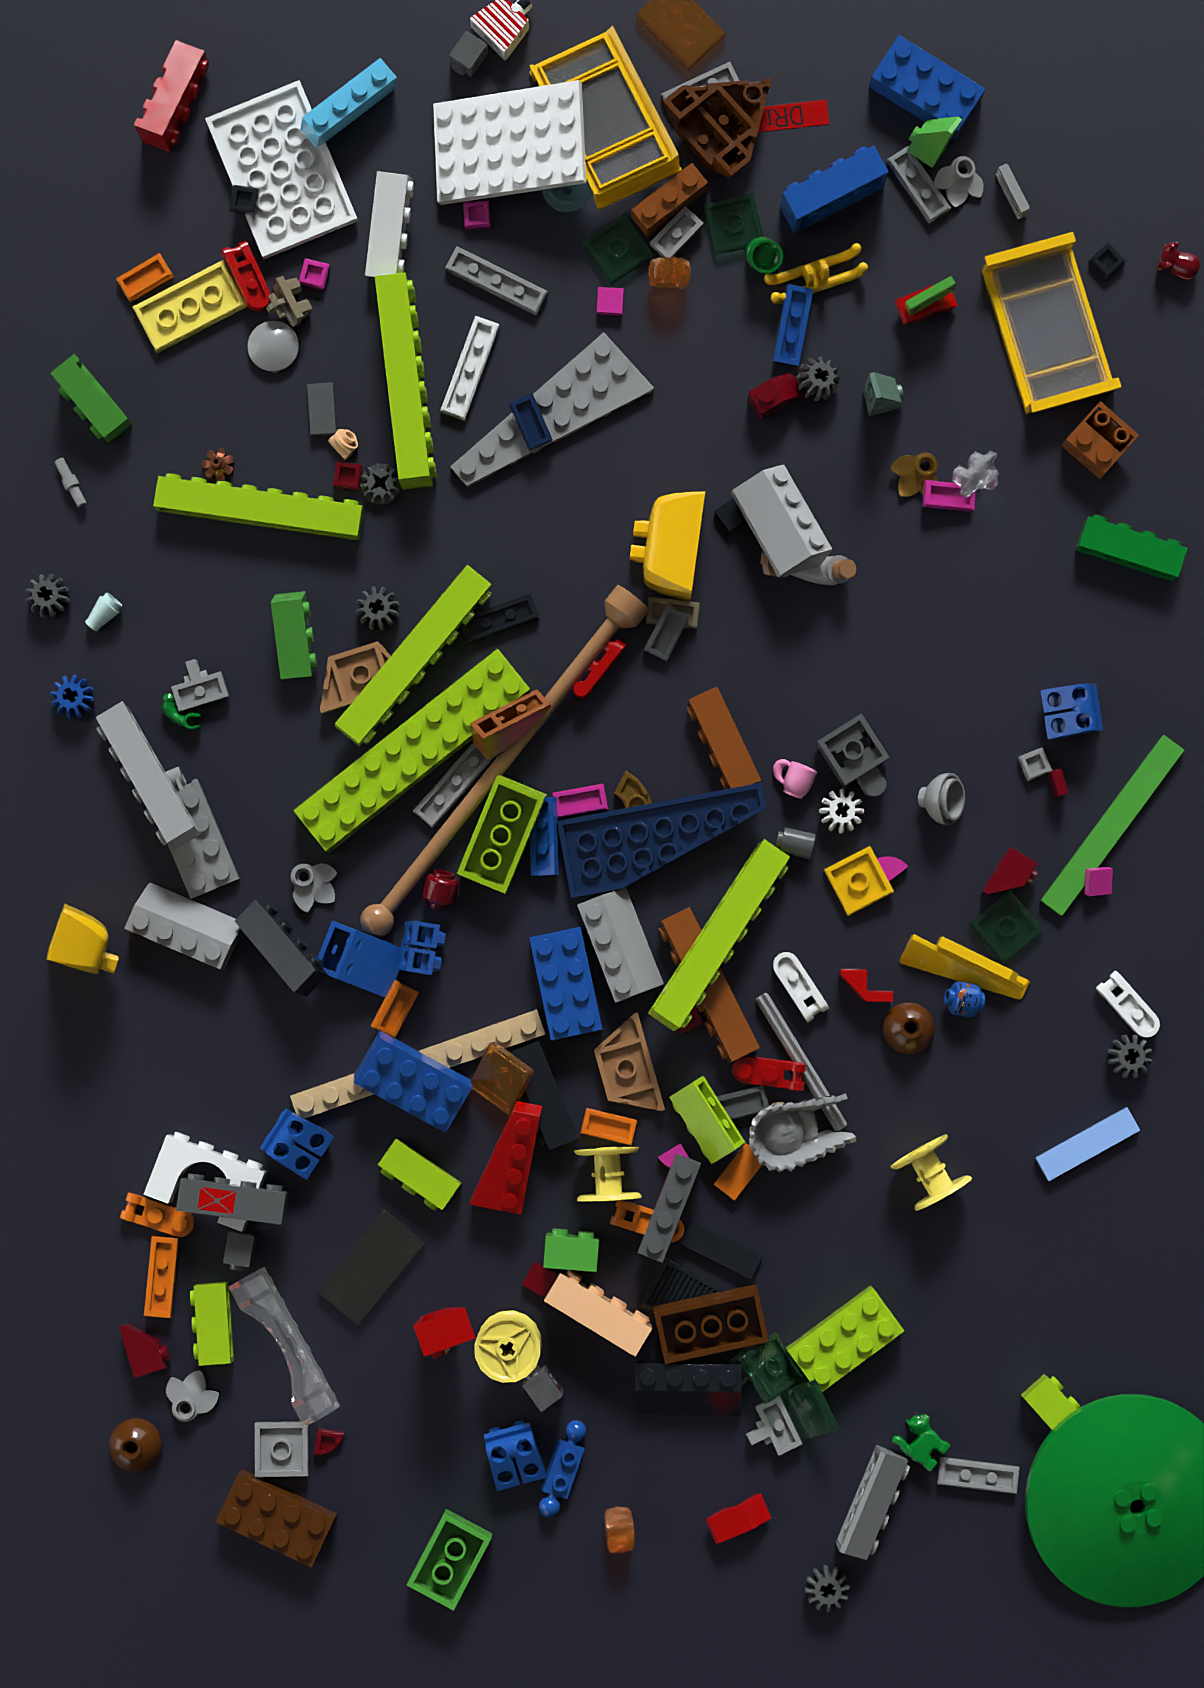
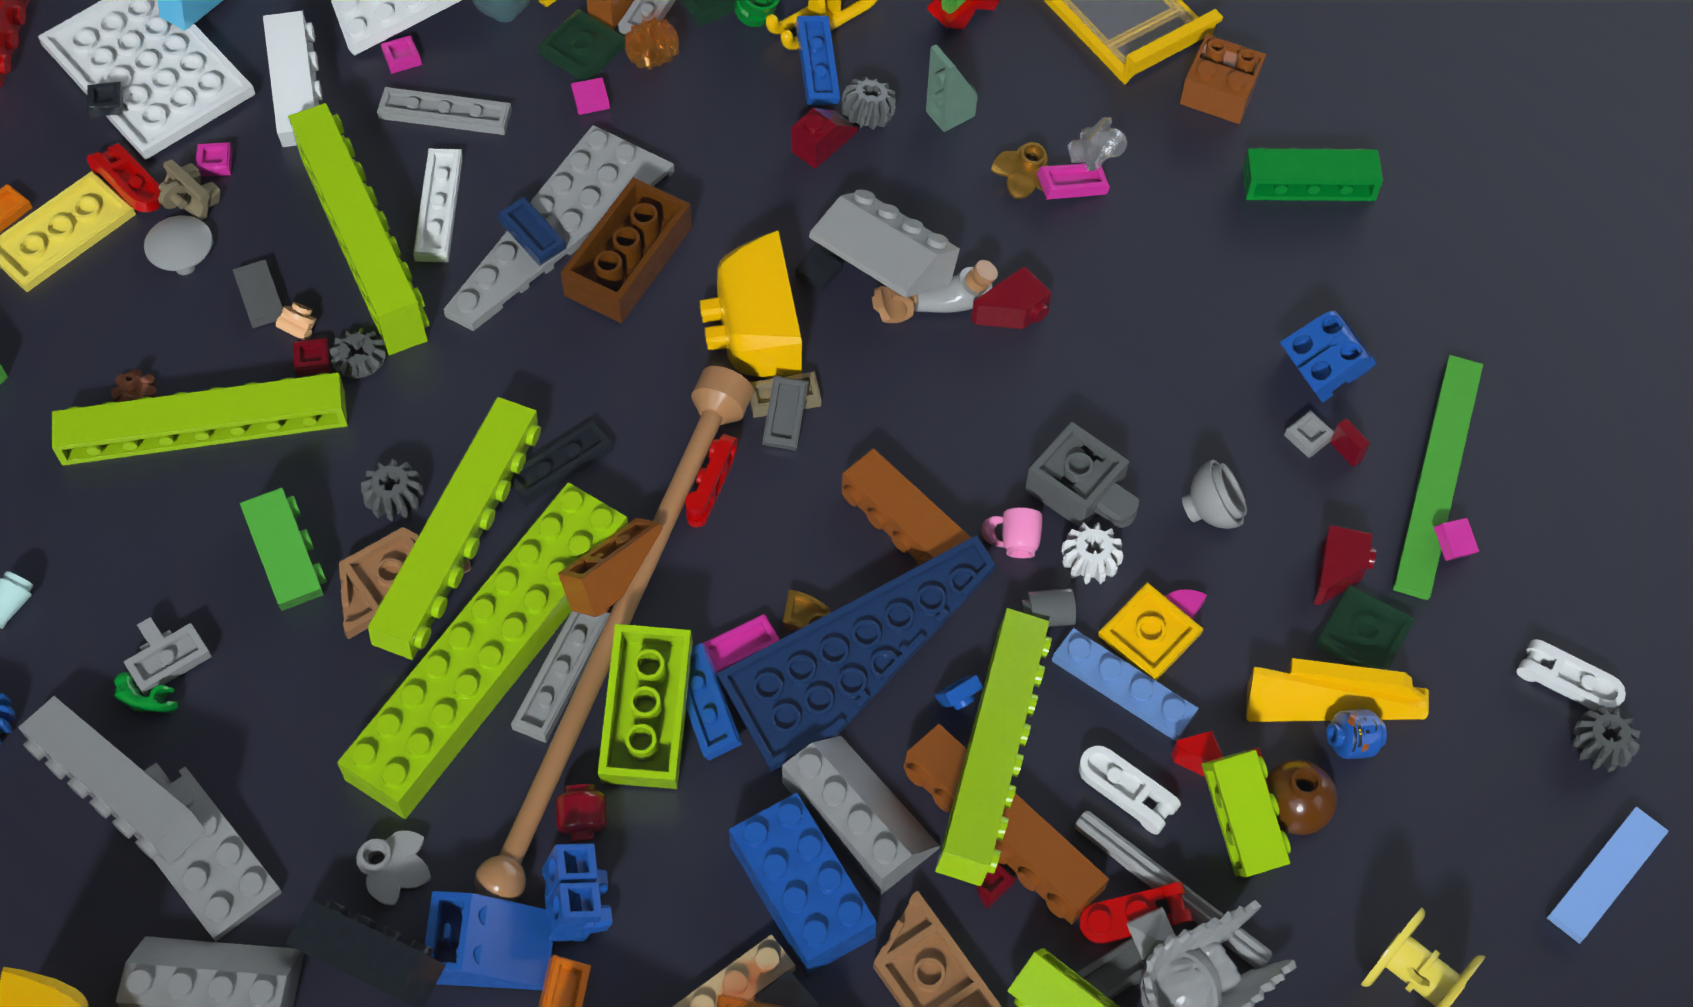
camera: 25 degrees left, 25 degrees down
none -> reddish brown brick [561,177,692,324]
none -> blue plate [934,675,983,710]
none -> dark red slope [971,266,1052,329]
none -> medium blue plate [1052,628,1199,741]
none -> light grey slope [1126,907,1175,960]
none -> lime brick [1202,750,1291,877]

